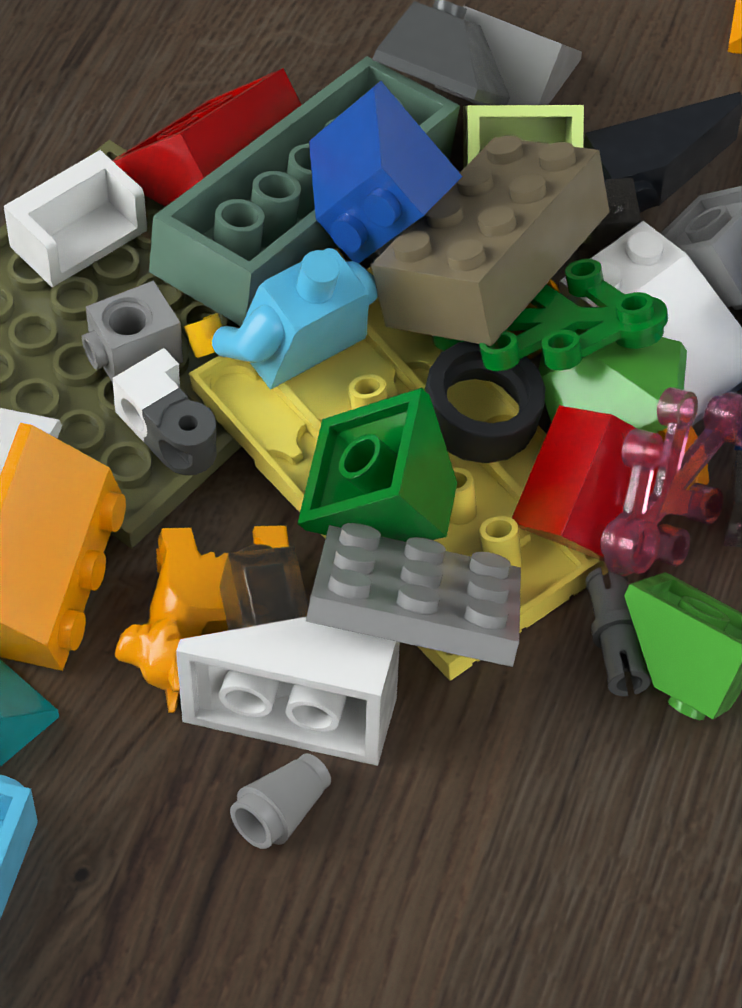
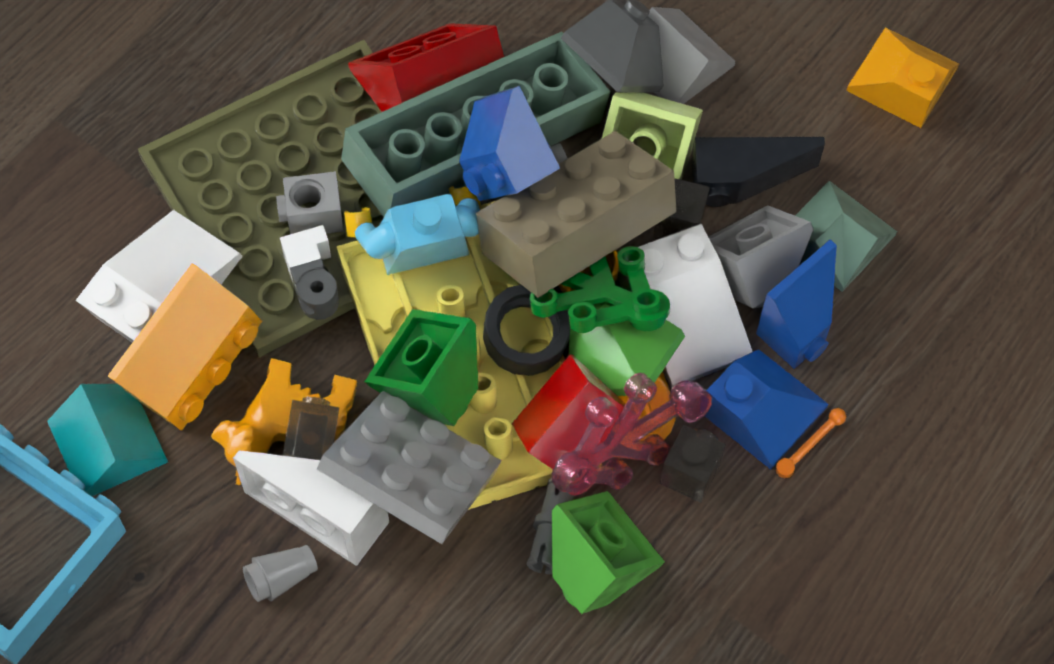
camera: 20 degrees right, 10 degrees up
white panel [4,150,147,288] -> none

